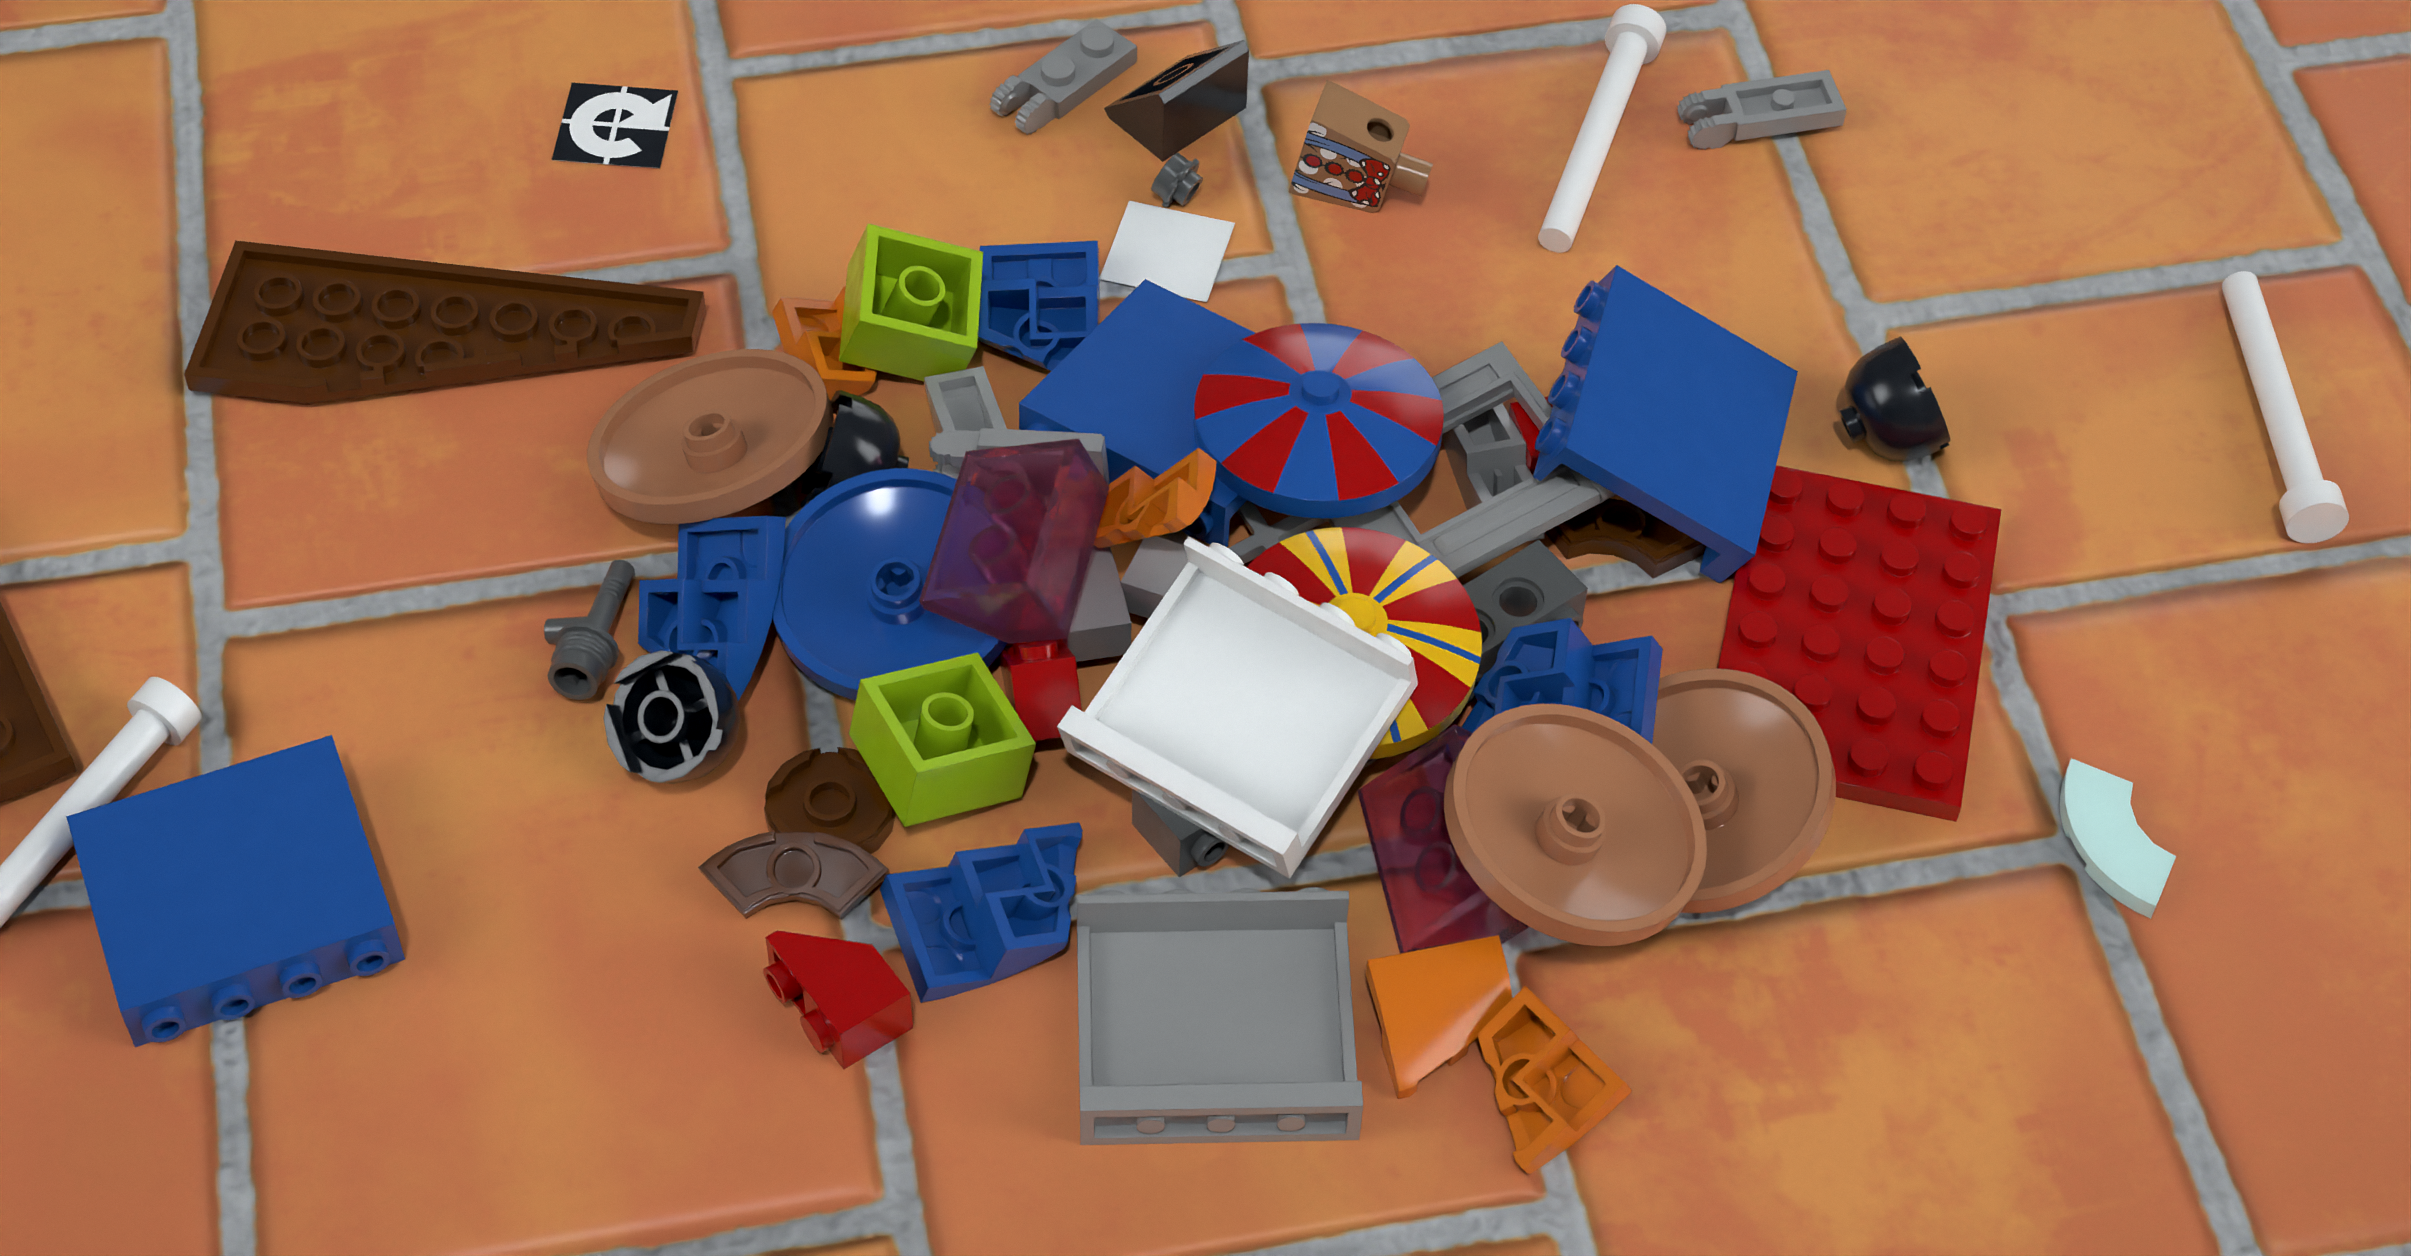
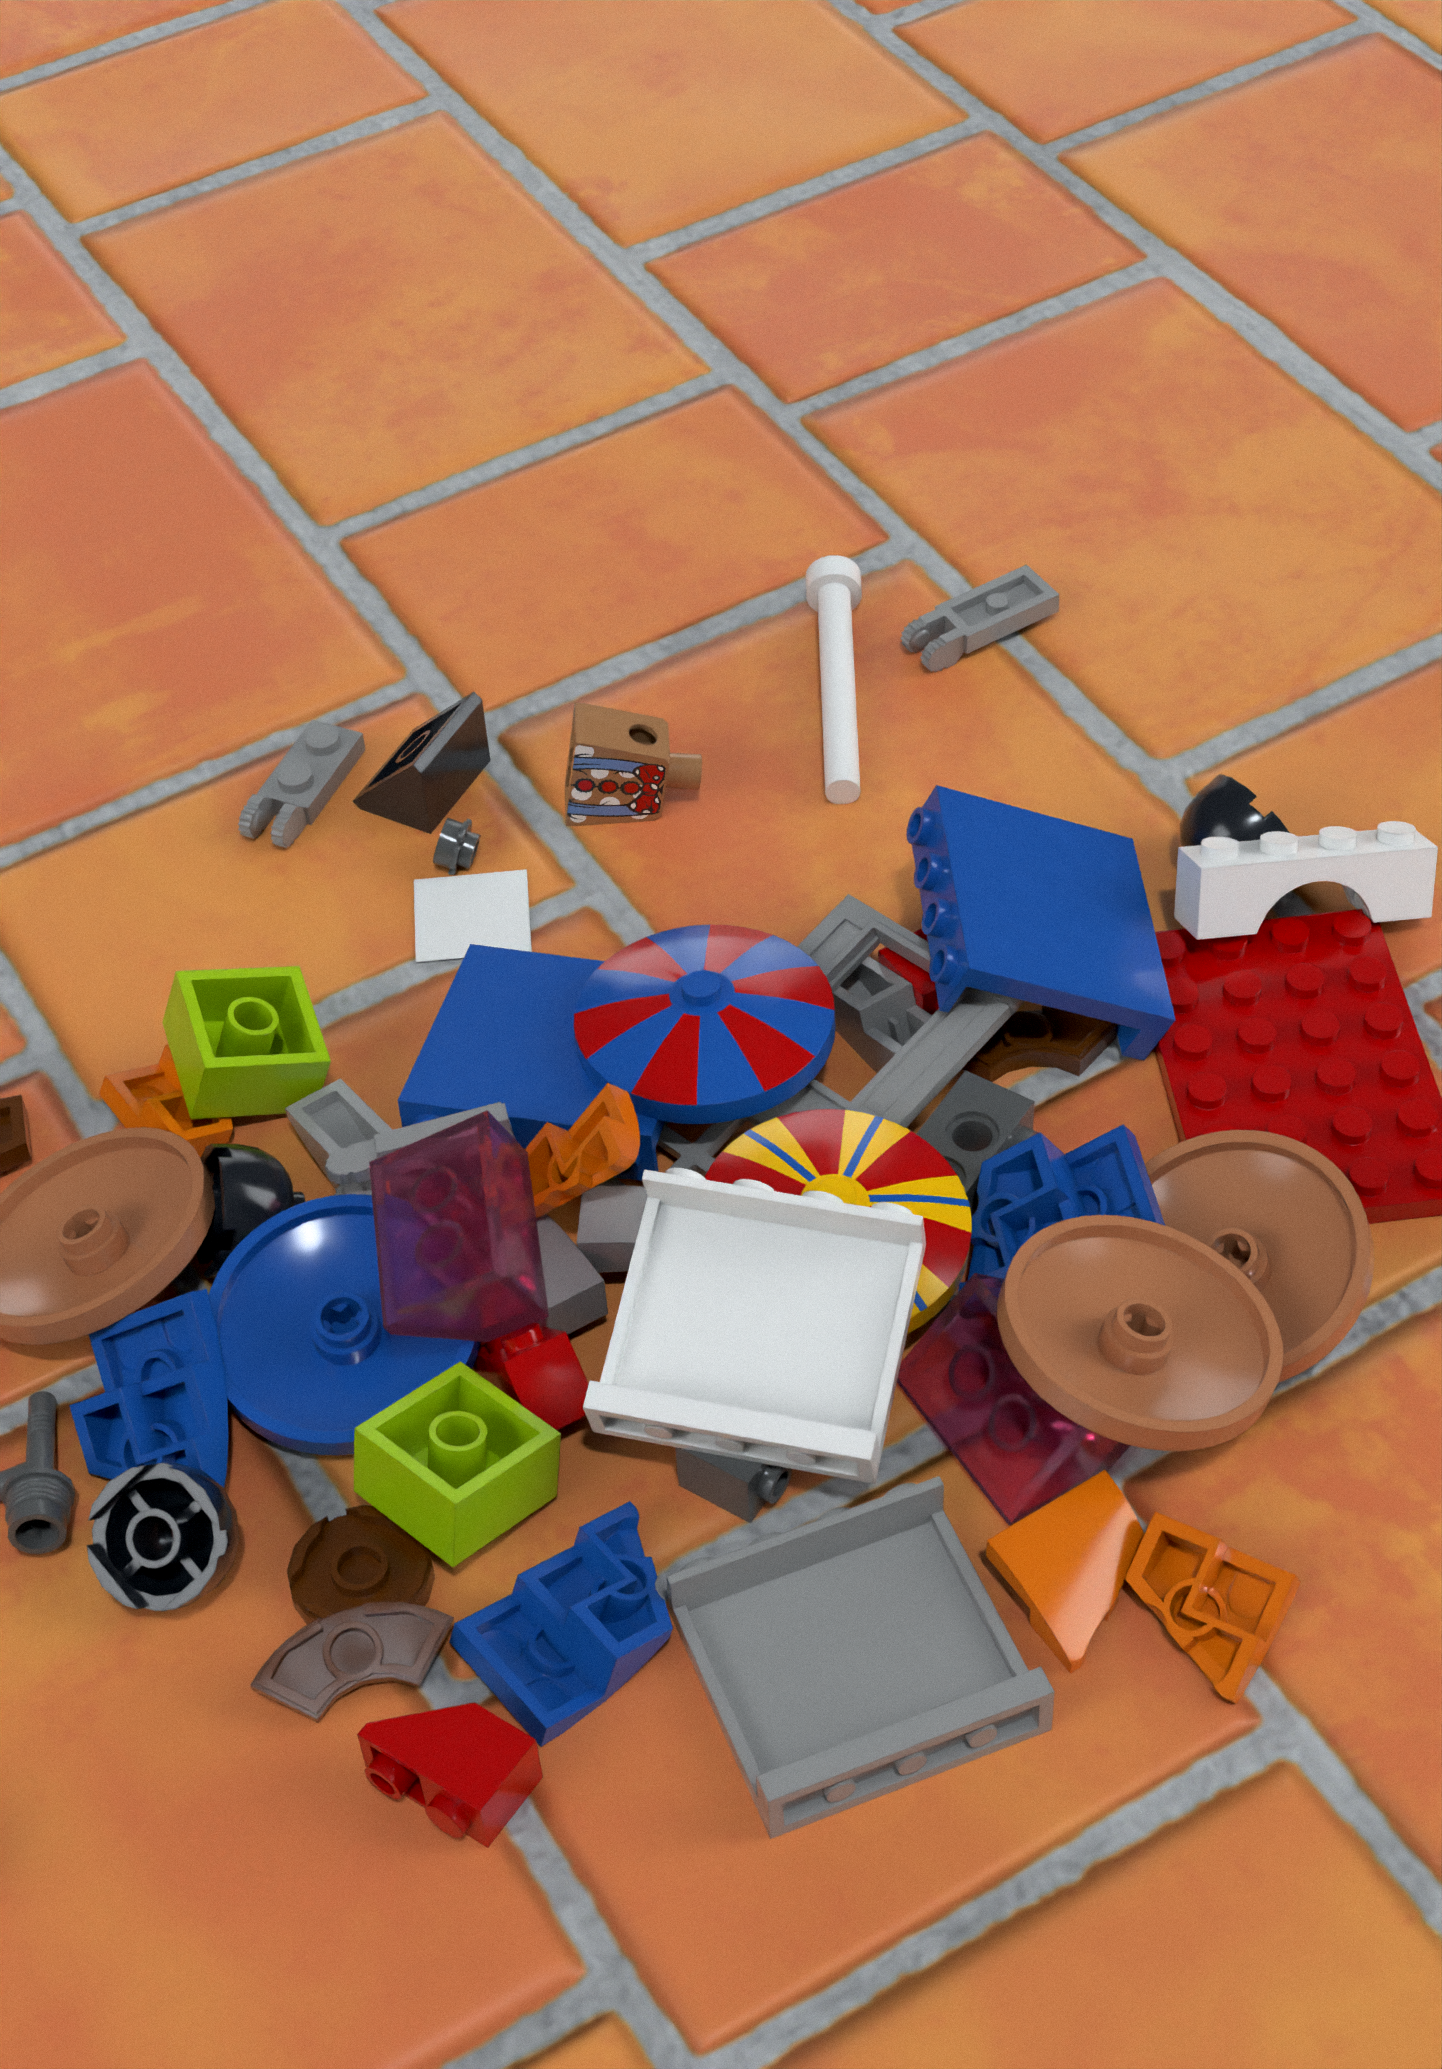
camera: 15 degrees left, 5 degrees down
blue slope [978,241,1100,371] -> none
none -> white arch [1174,821,1438,940]

